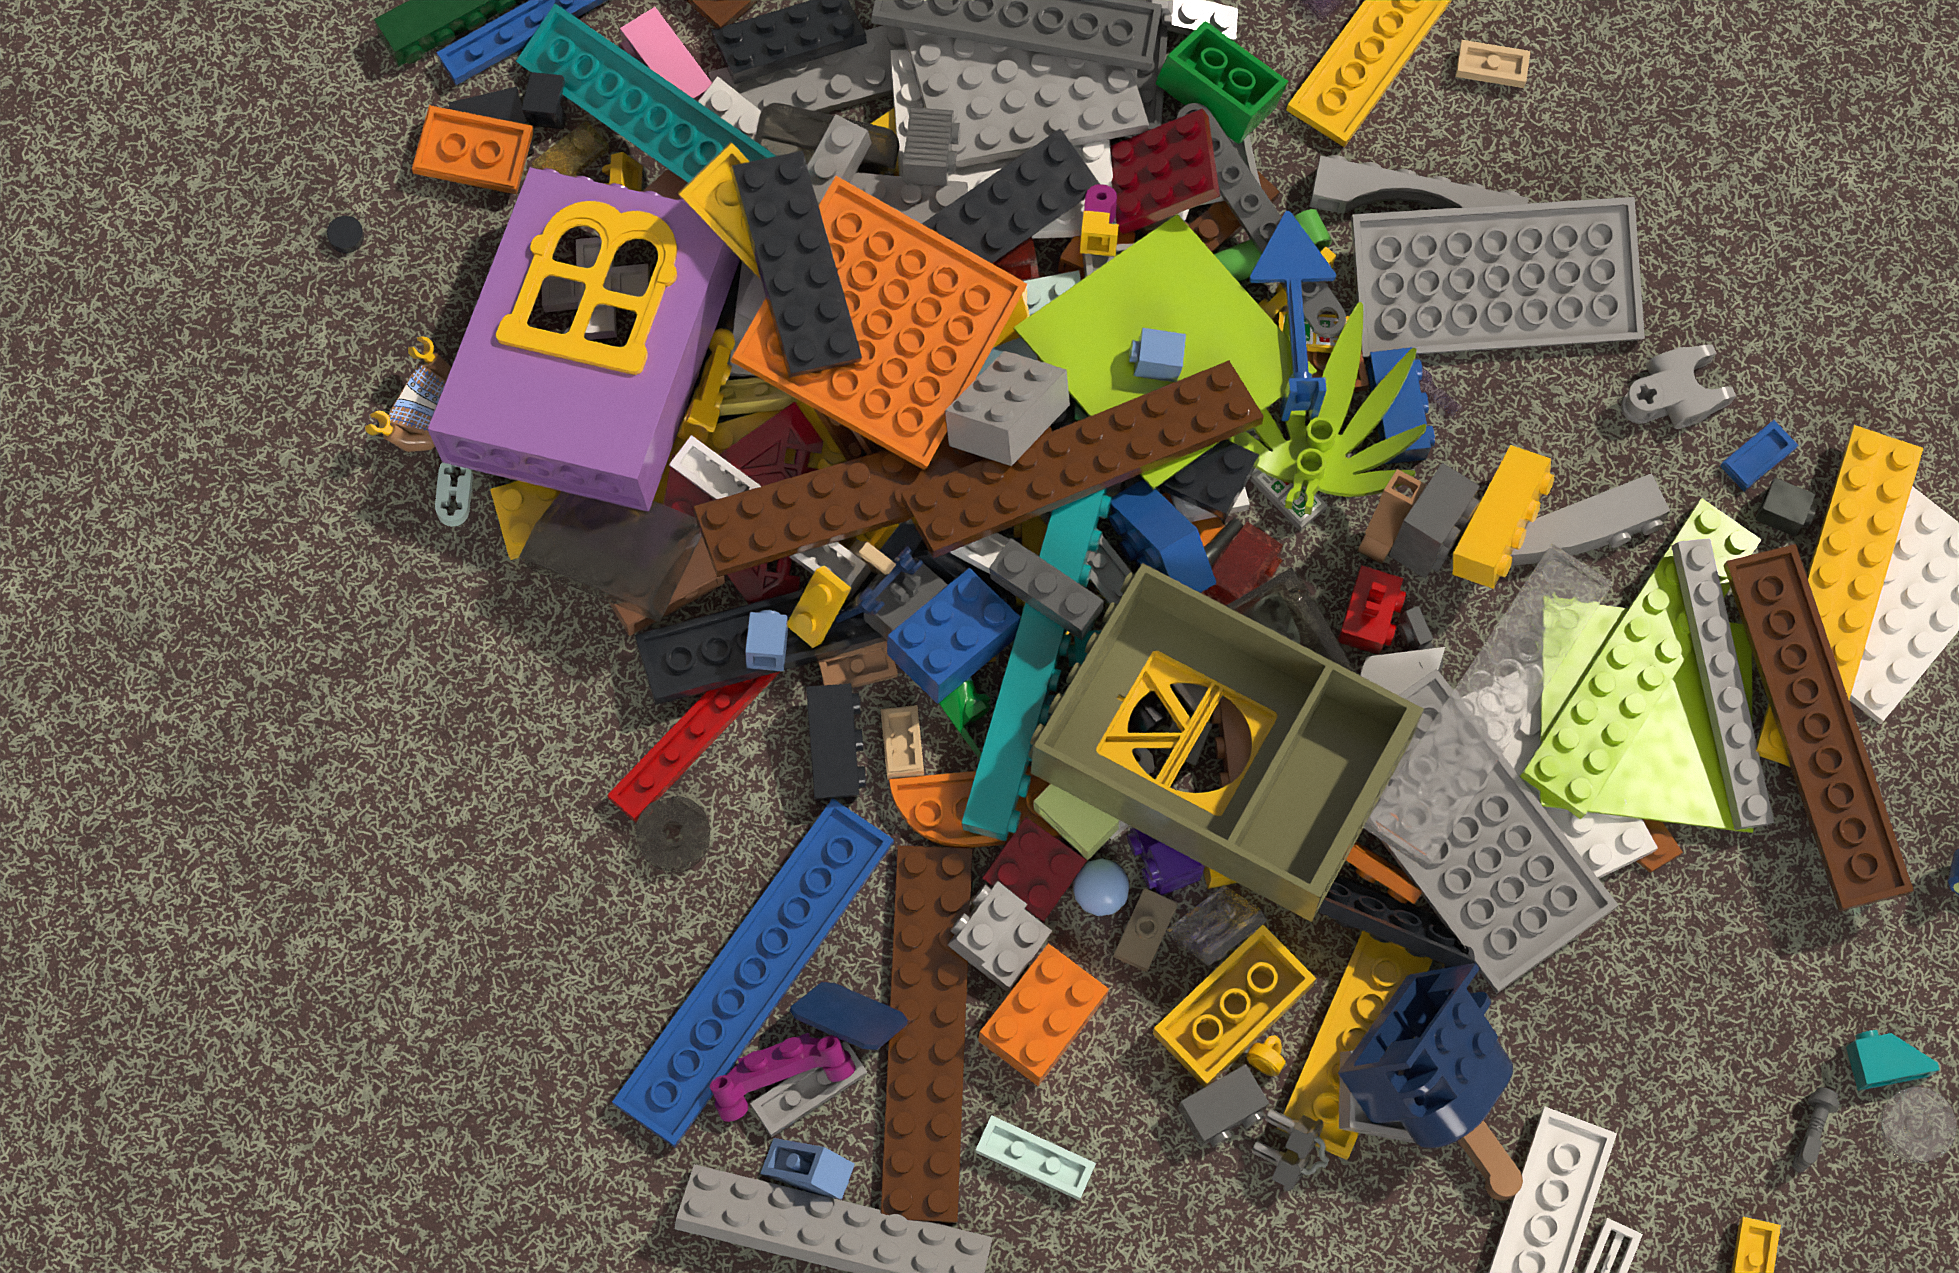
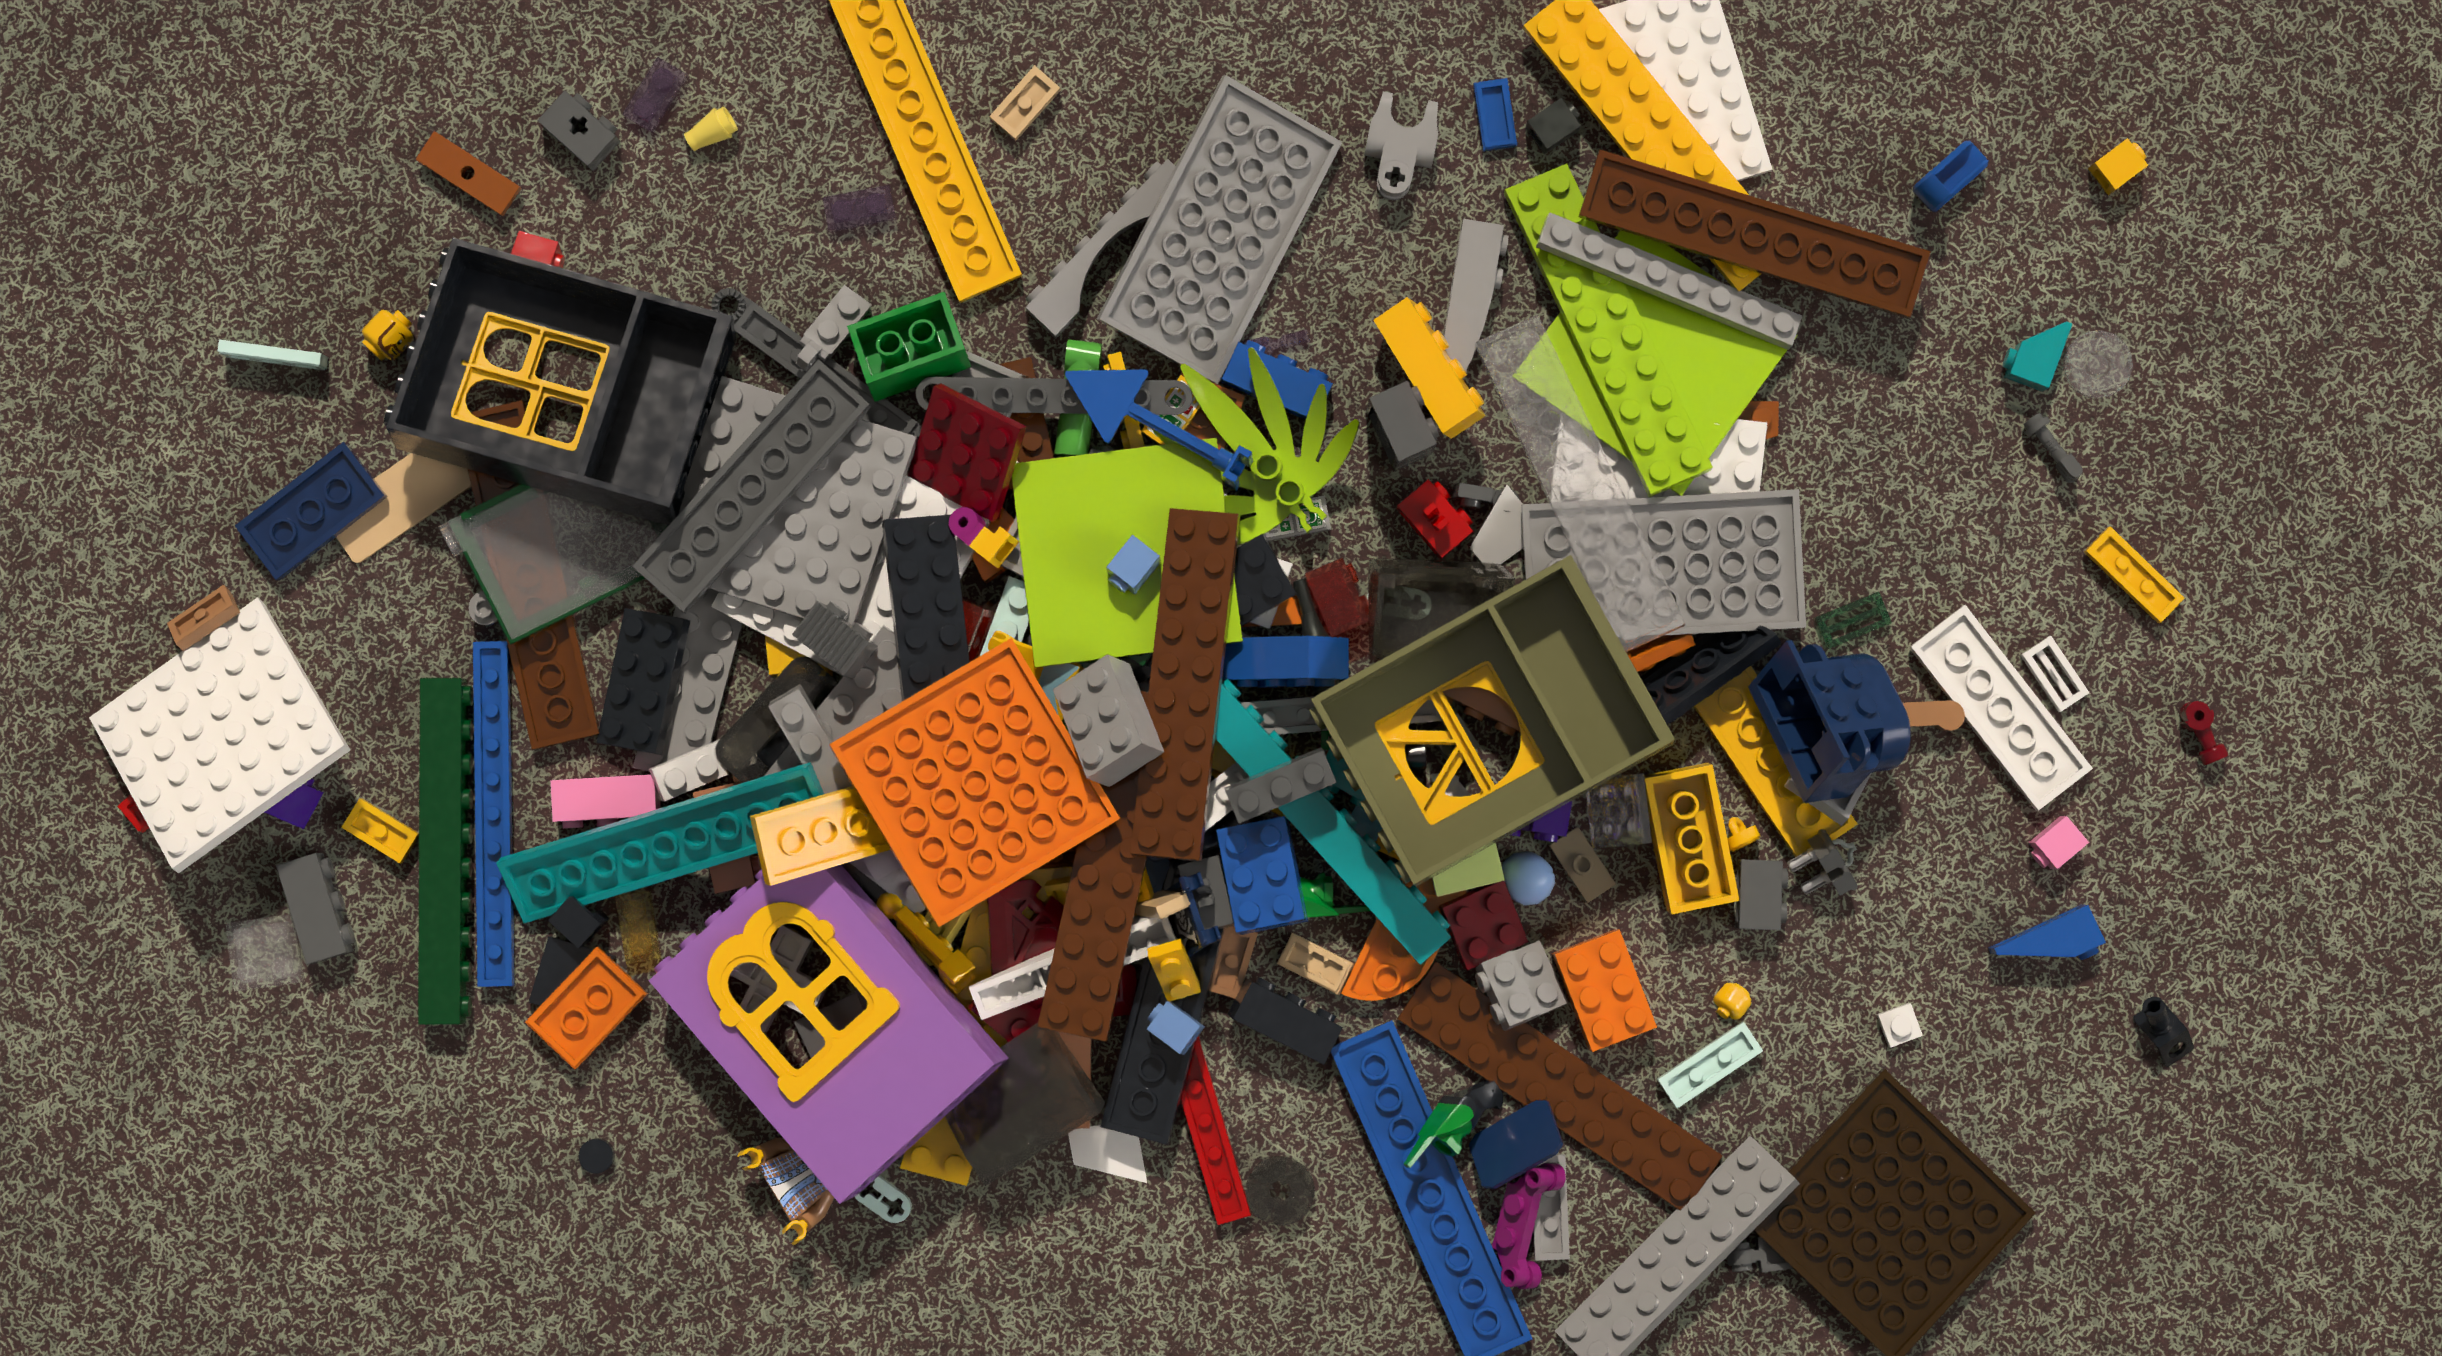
camera: 50 degrees left, 15 degrees up
yellow tile [602,152,643,192] -> none
black plate [730,151,862,378] -> none
medium blue slope [760,1138,855,1200] -> none
medium nougat leg [1358,469,1427,564] -> none
none -> white sticker [1068,1125,1147,1183]
none -> green animal [1404,1080,1503,1168]
none -> yellow piece [1713,983,1751,1020]
none -> clear green tile [1814,592,1892,649]

